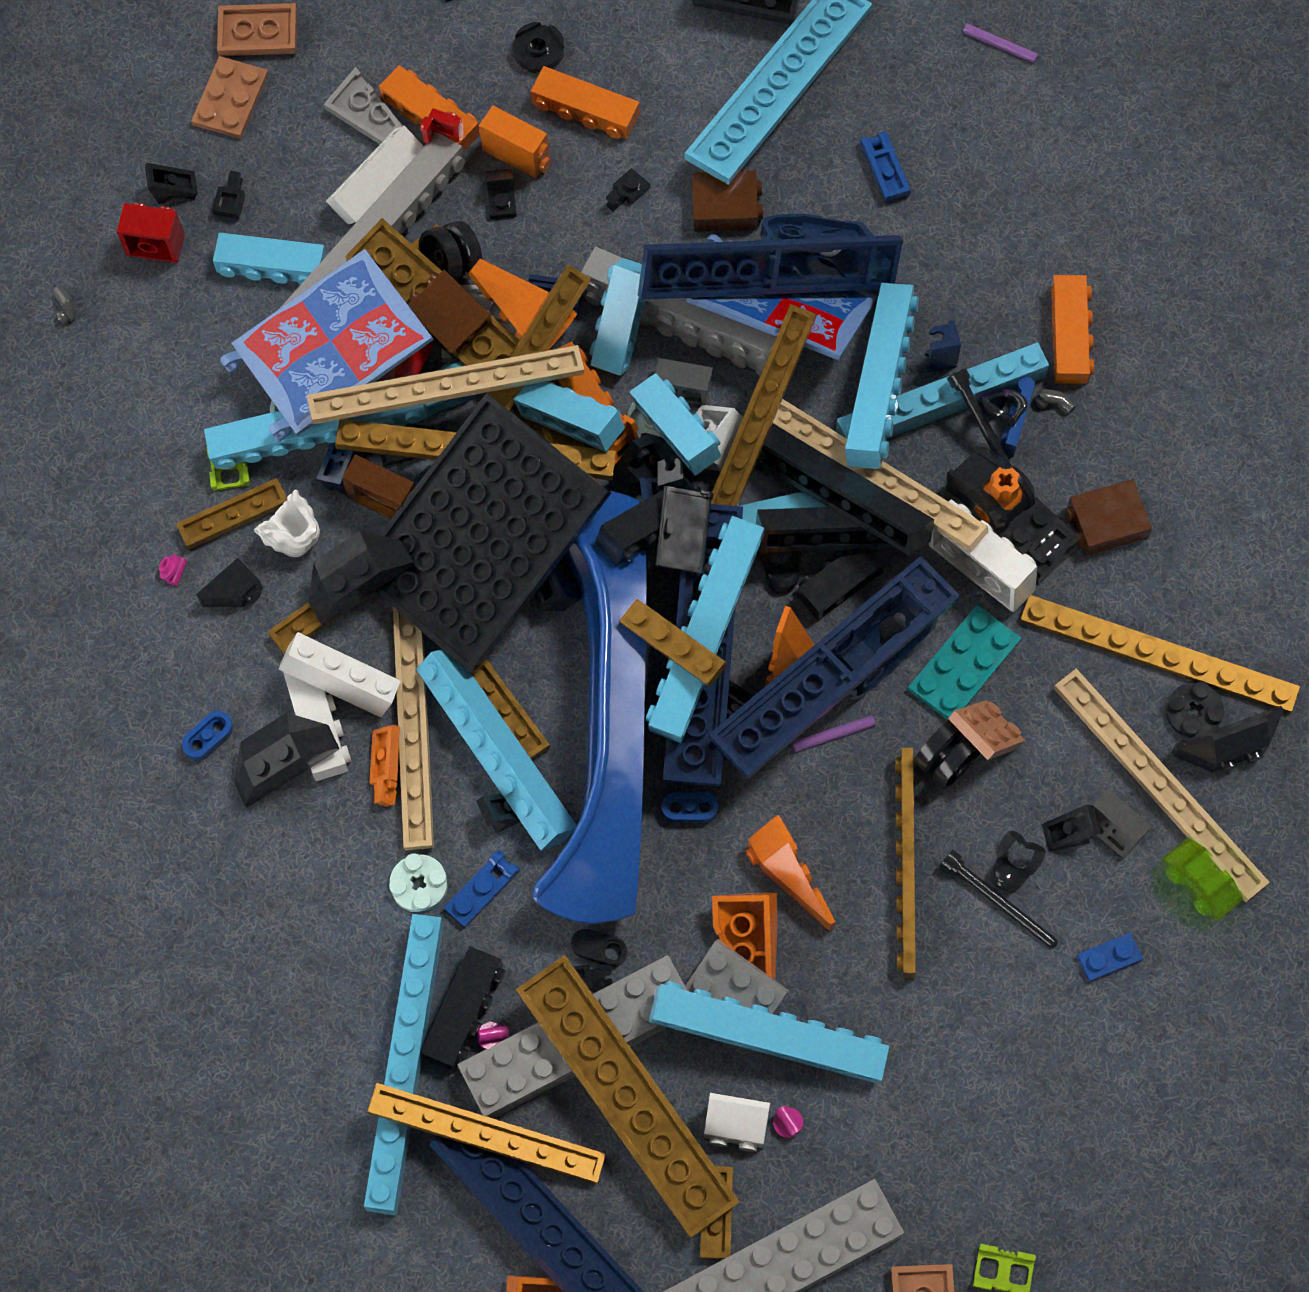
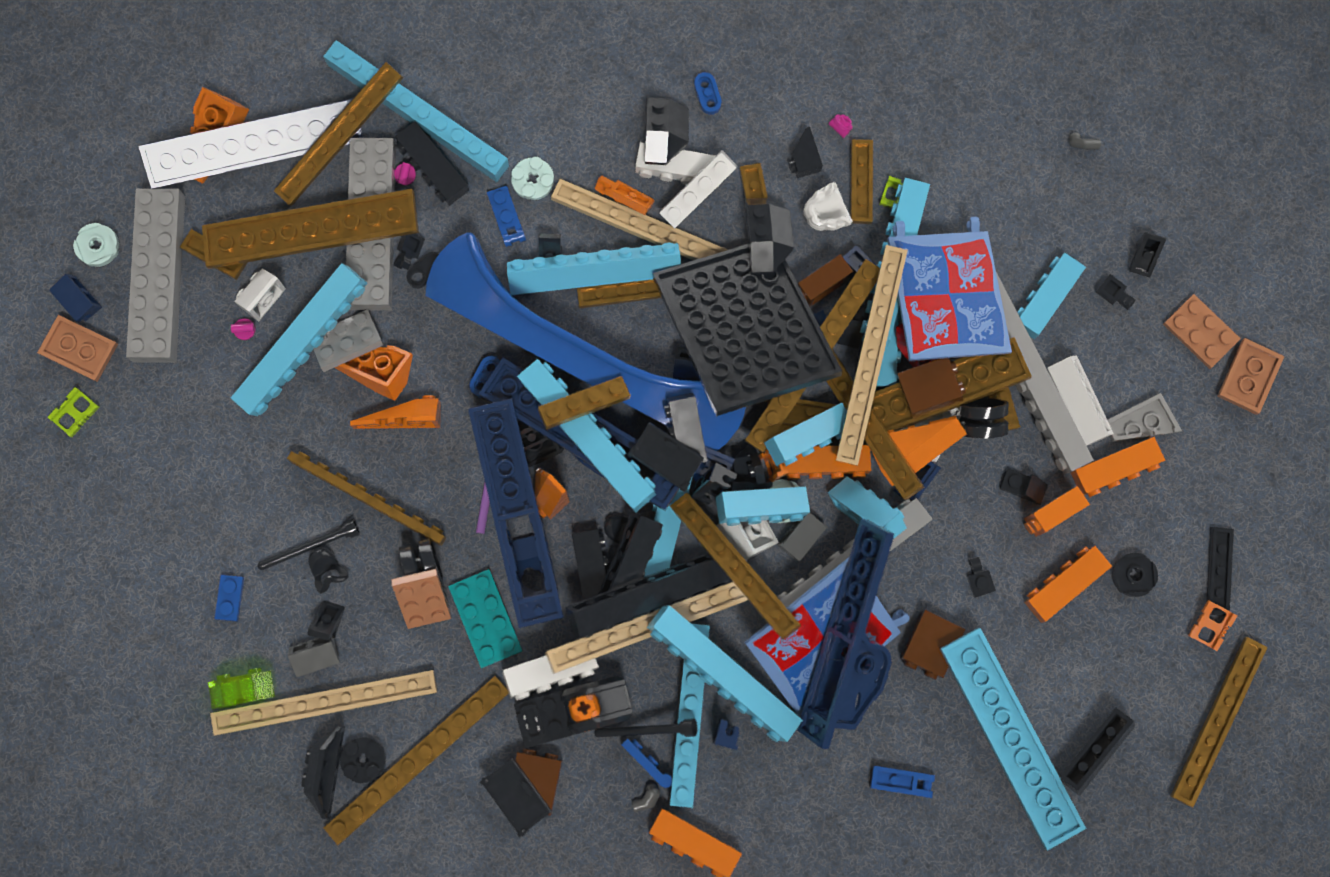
camera: 110 degrees right, 10 degrees up
red brick [117,203,185,263] -> none
red bracket [420,108,464,144] -> none
black piece [977,389,1028,427] -> none
none -> black door [479,758,552,838]

